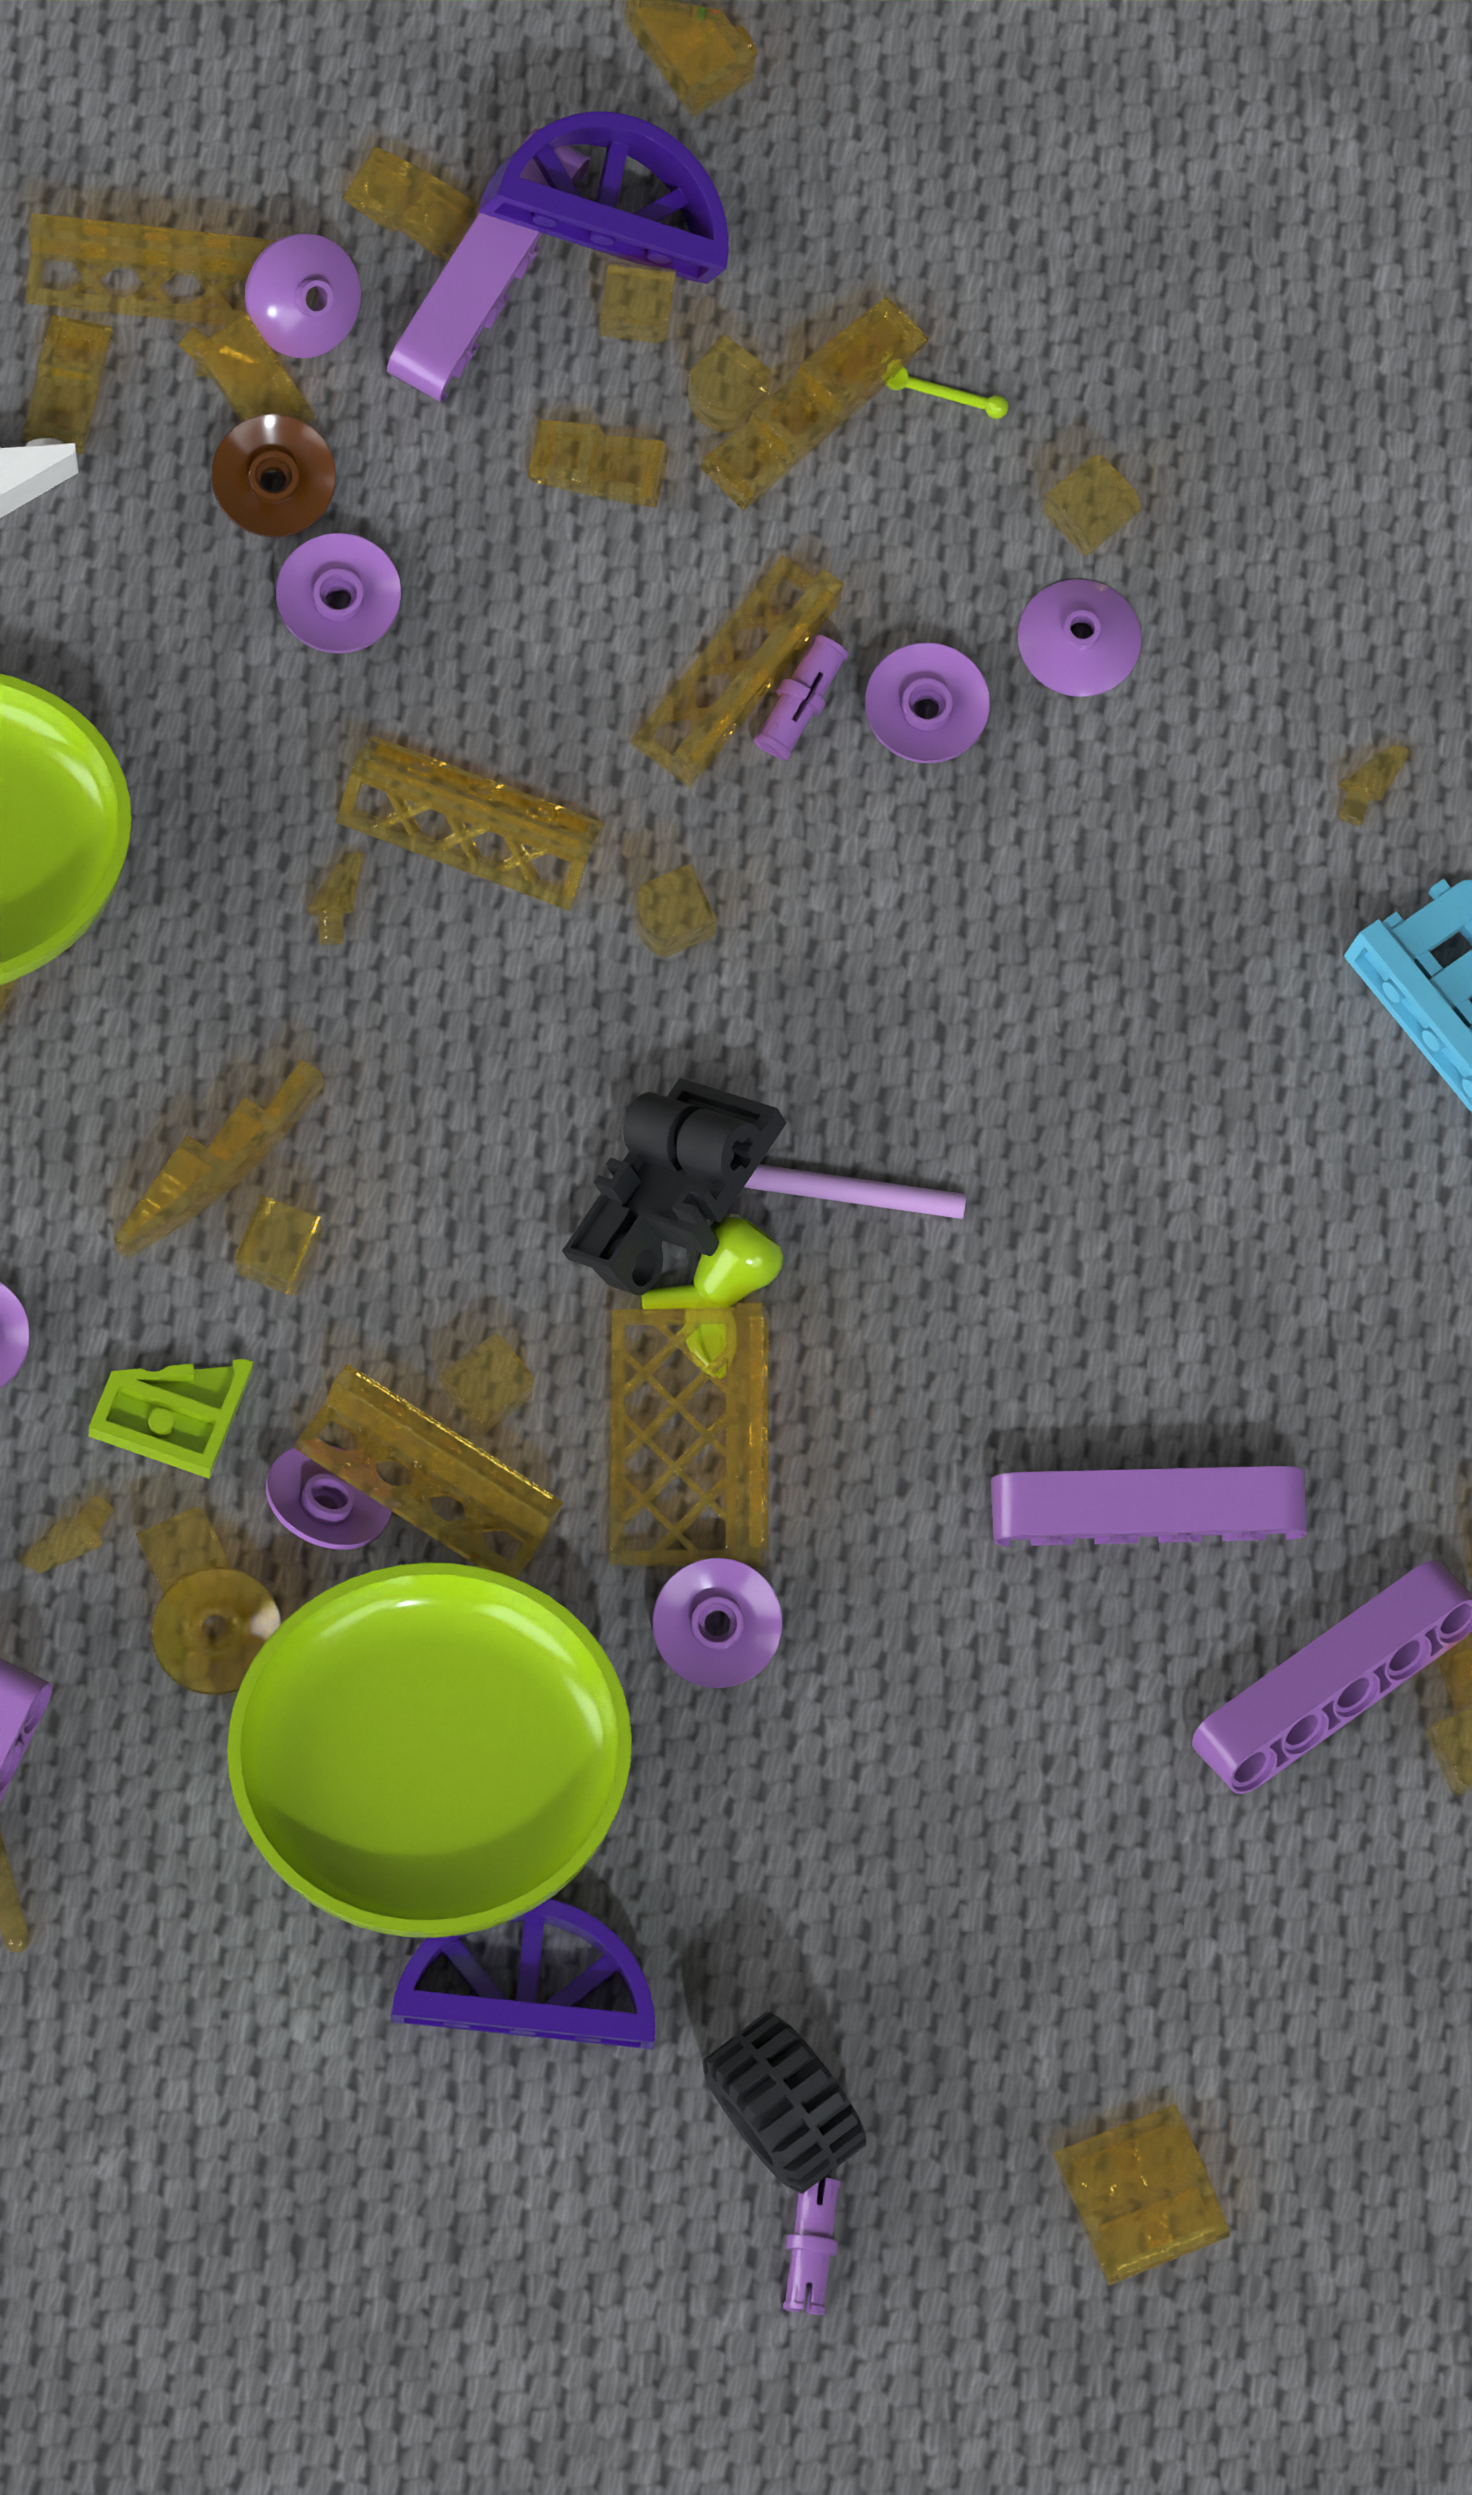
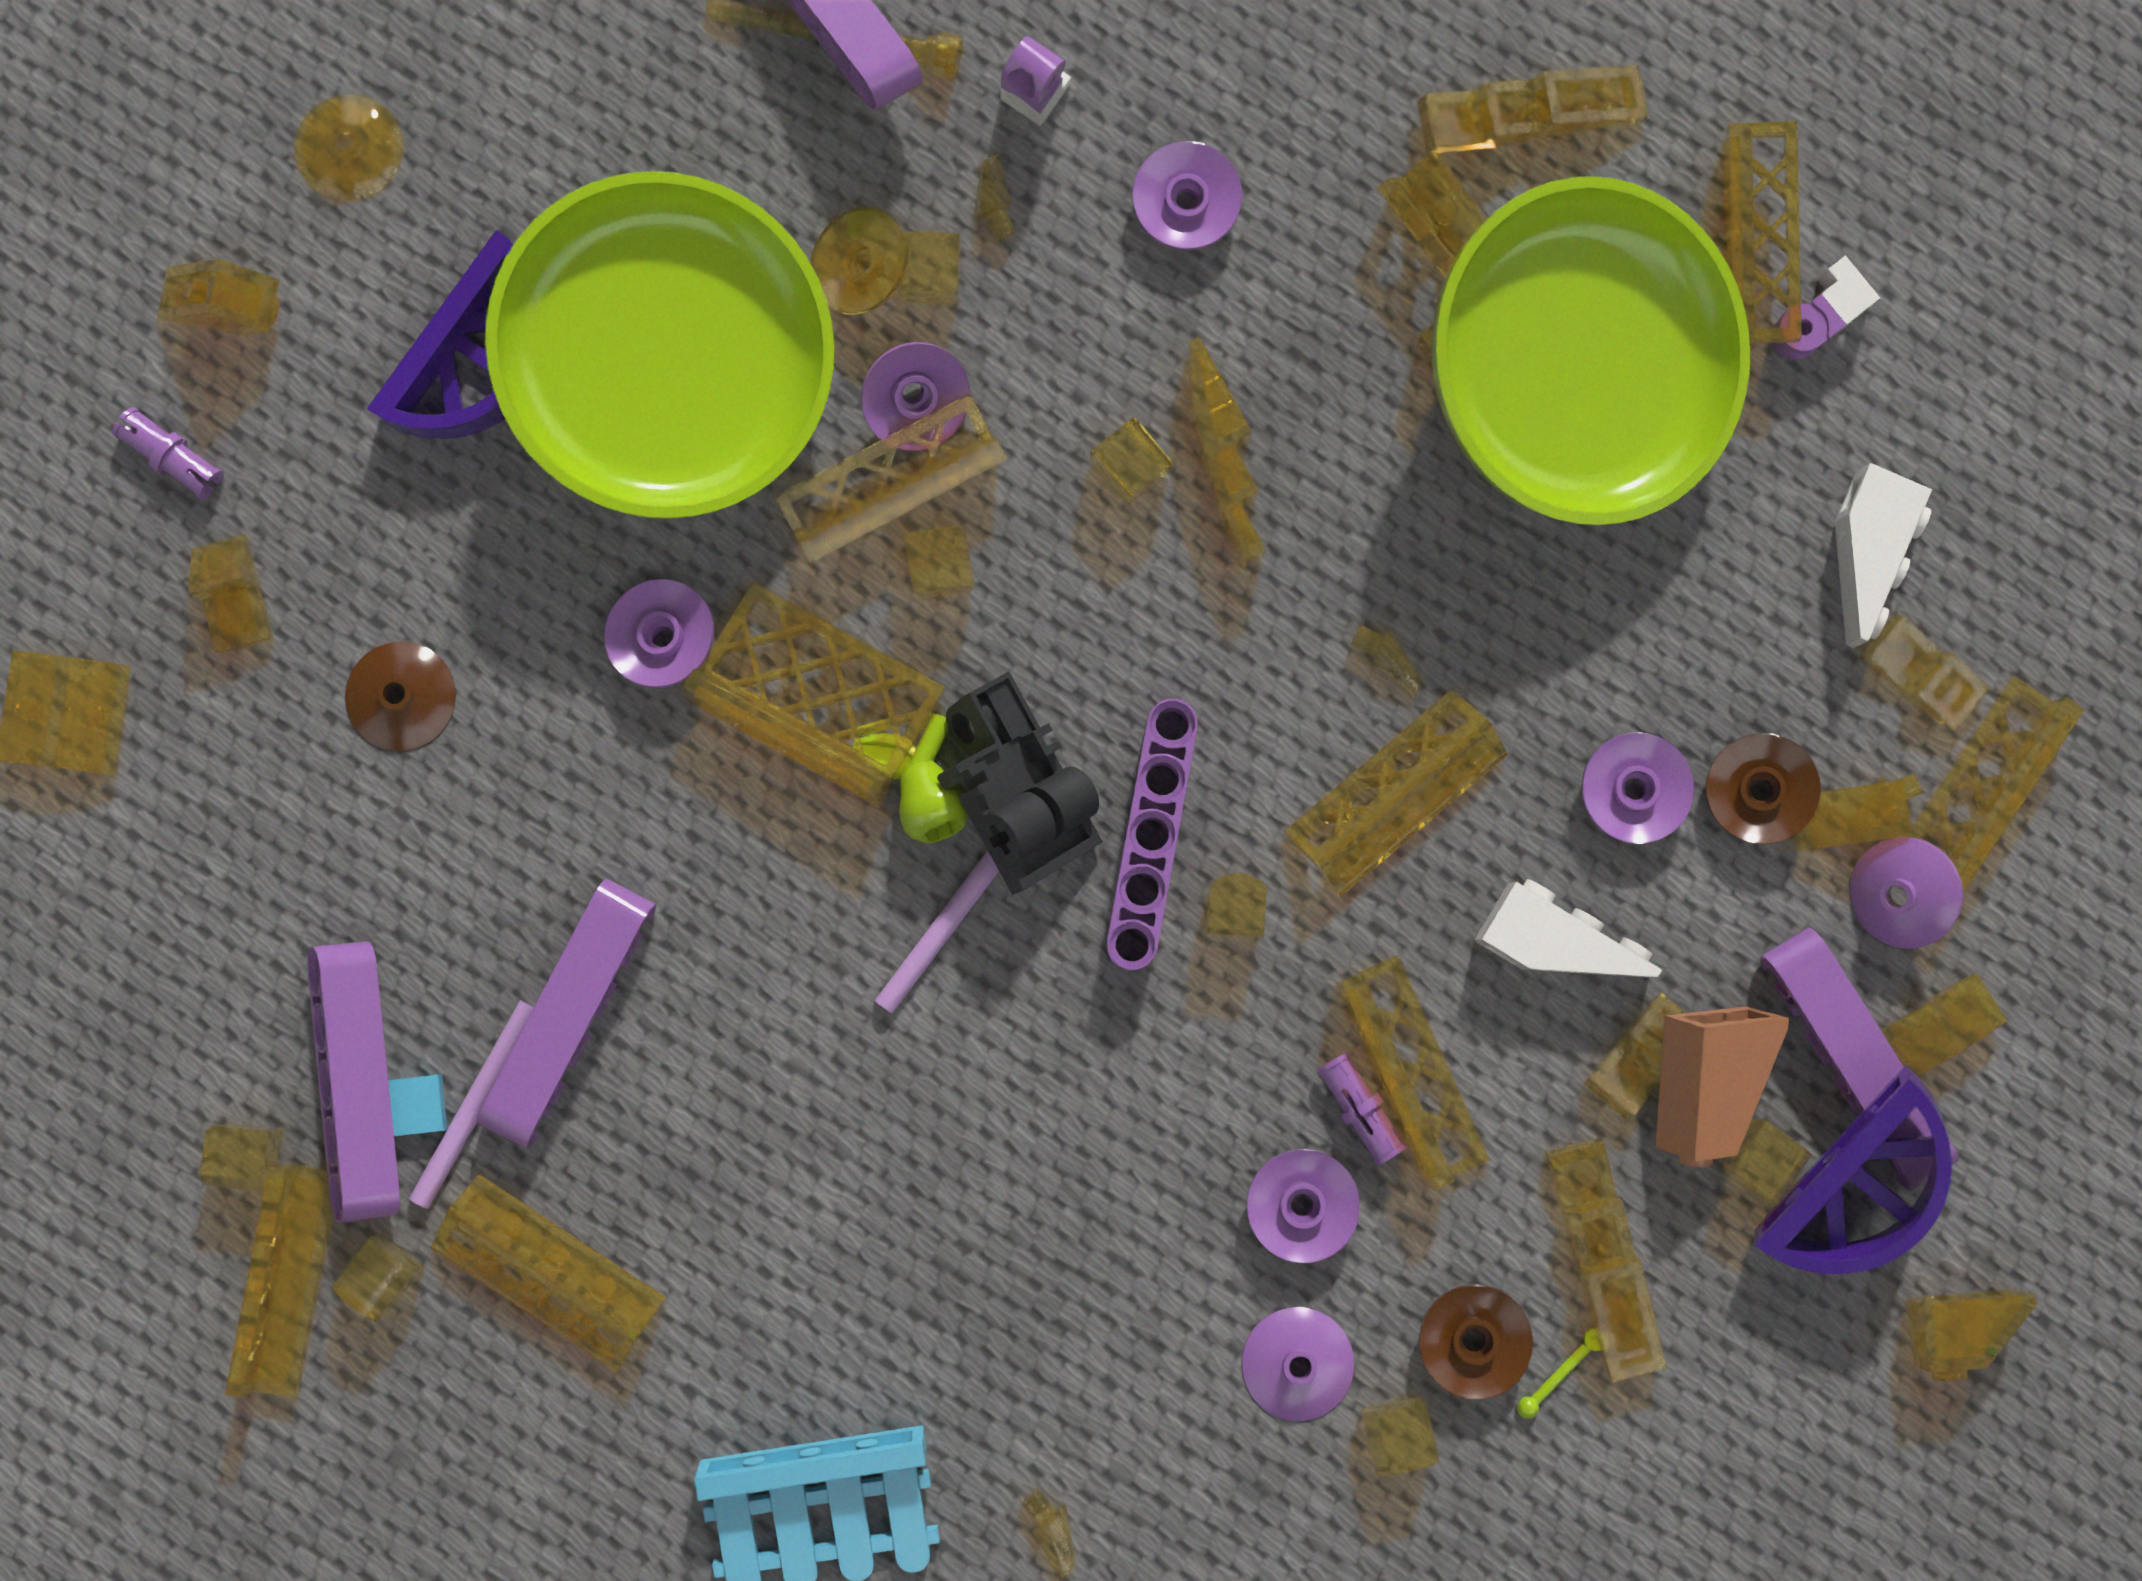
camera: 125 degrees right, 10 degrees up
lime wing [88,1359,254,1479] -> none
clear yellow piece [687,333,771,433] -> none
black tyre [702,2012,867,2194] -> none
none -> clear yellow slope [157,259,280,336]
none -> clear yellow slope [188,534,274,655]
none -> clear yellow dish [294,94,404,201]
none -> reddish brown dish [345,642,456,751]
none -> medium azure tile [388,1074,447,1136]
none -> lavender bar [409,1000,534,1209]
none -> clear yellow fence [431,1174,666,1372]
none -> medium lavender beam [1106,699,1197,970]
none -> reddish brown dish [1419,1284,1533,1400]
none -> white slope [1474,879,1662,978]
none -> nougat slope [1656,1007,1789,1167]

